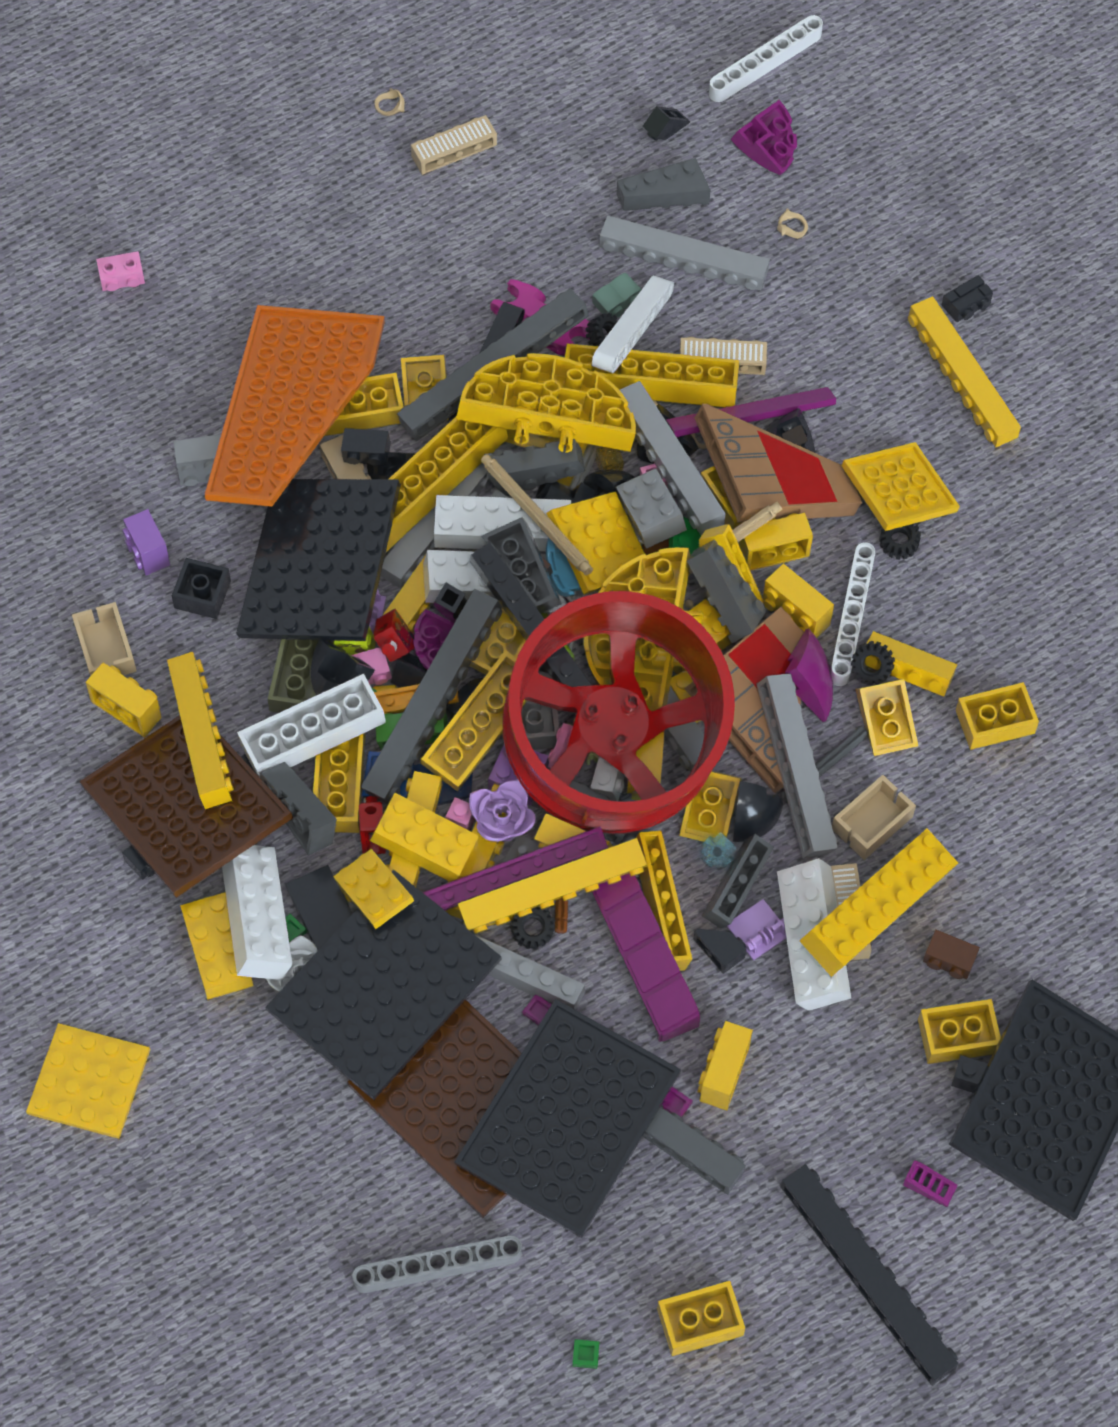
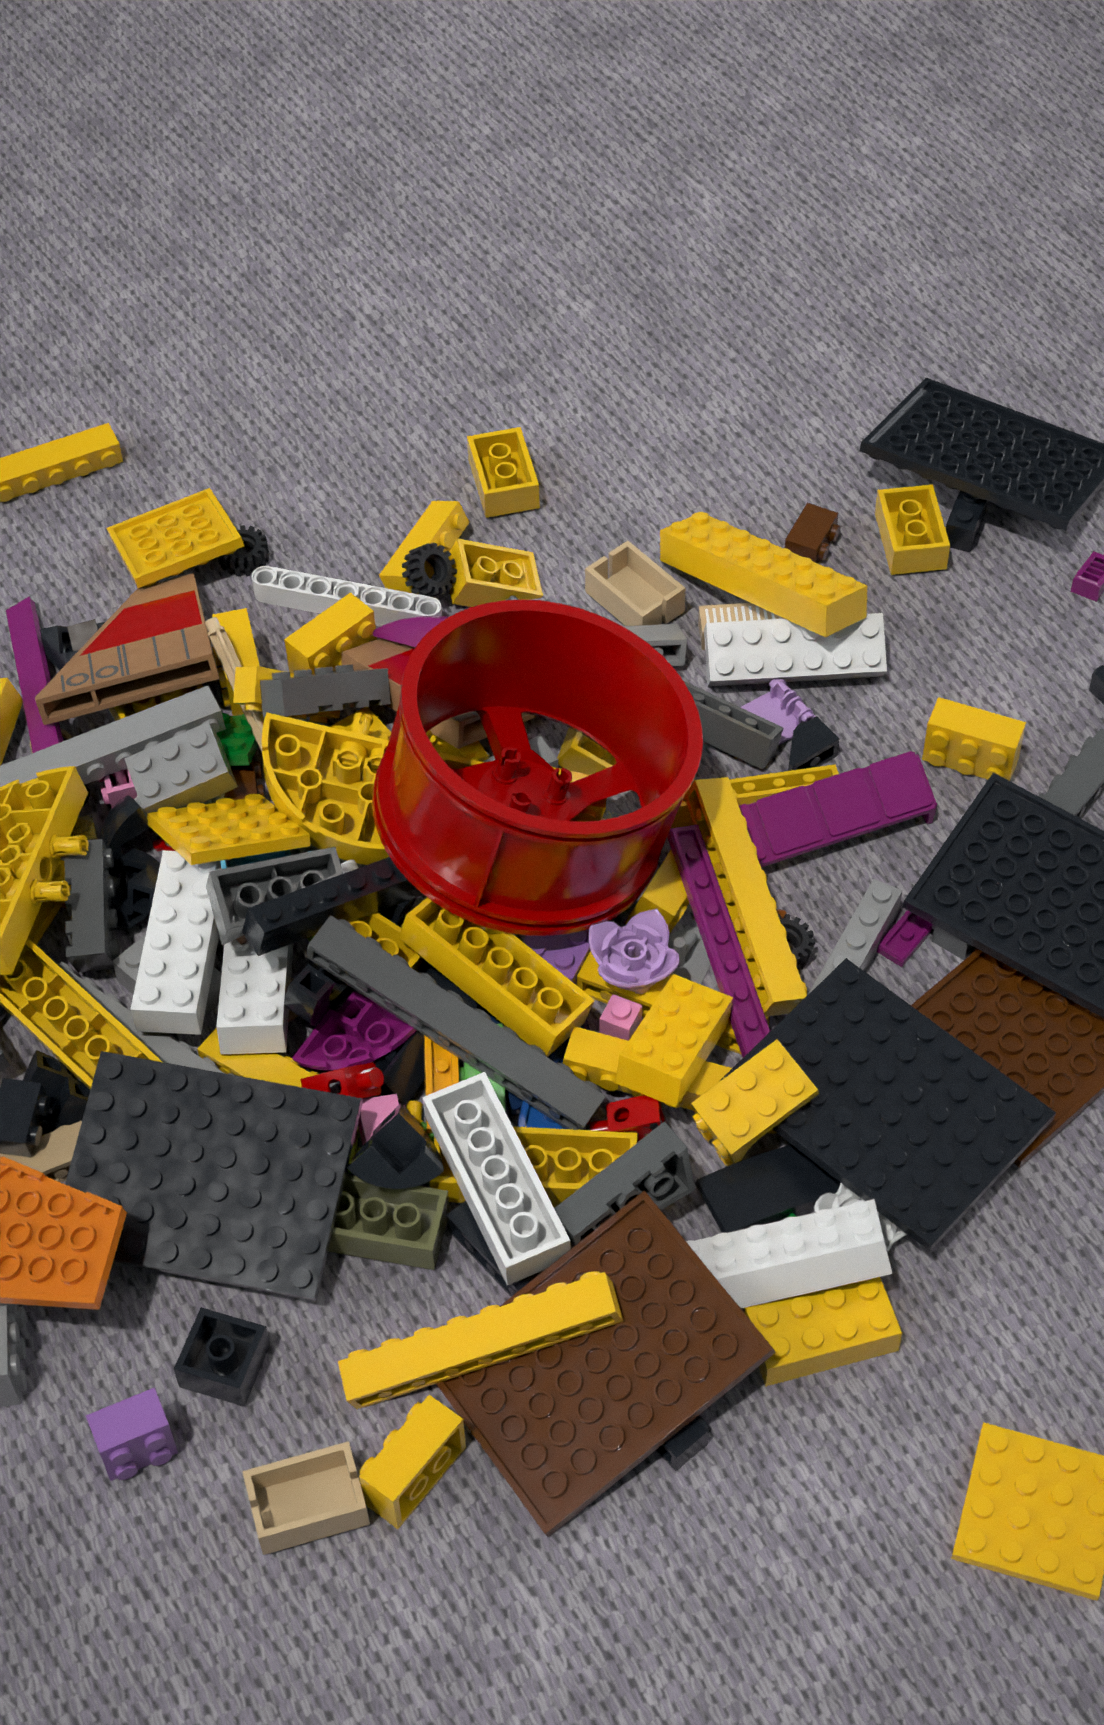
camera: 85 degrees left, 10 degrees down
tan piece [481,454,593,575] -> none

